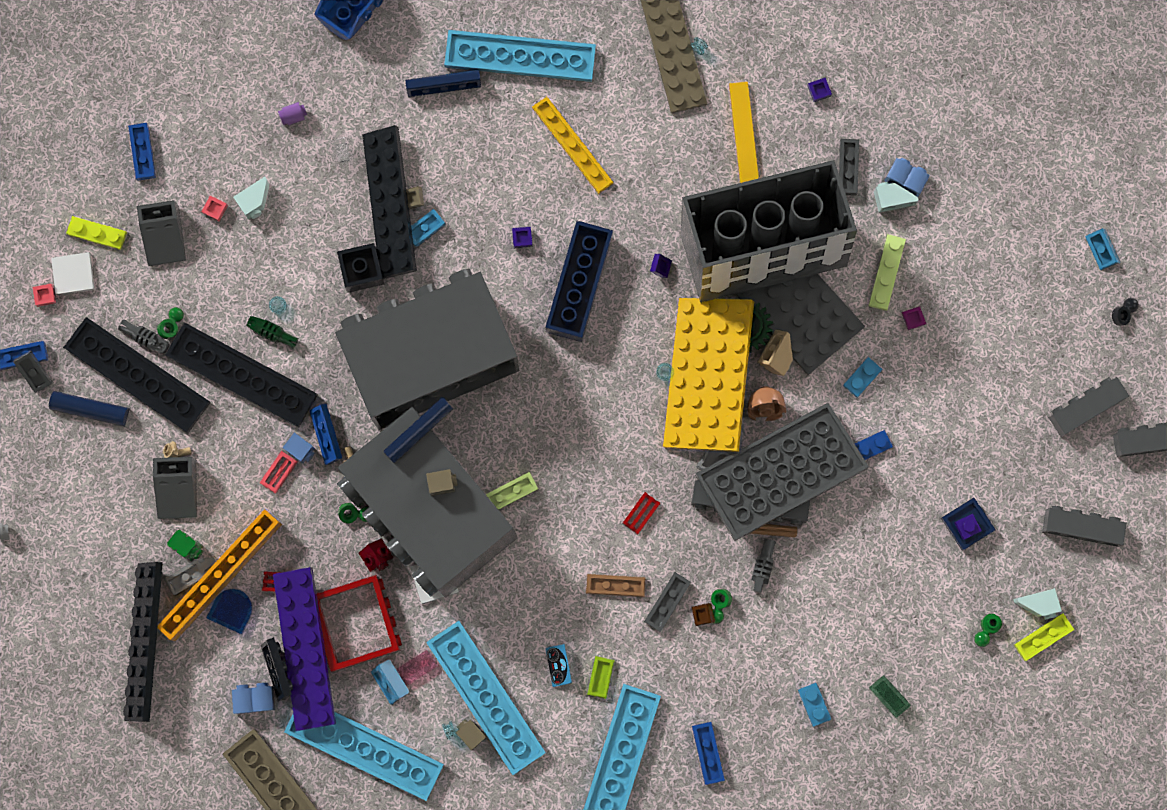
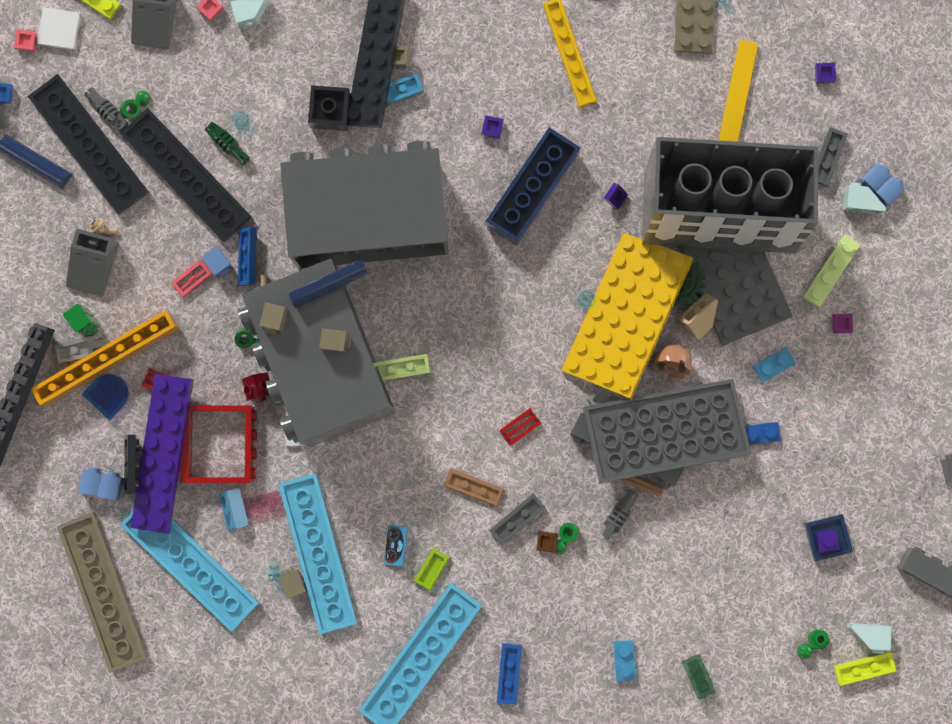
camera: 20 degrees right, 5 degrees up
none -> dark tan brick [259,302,288,335]

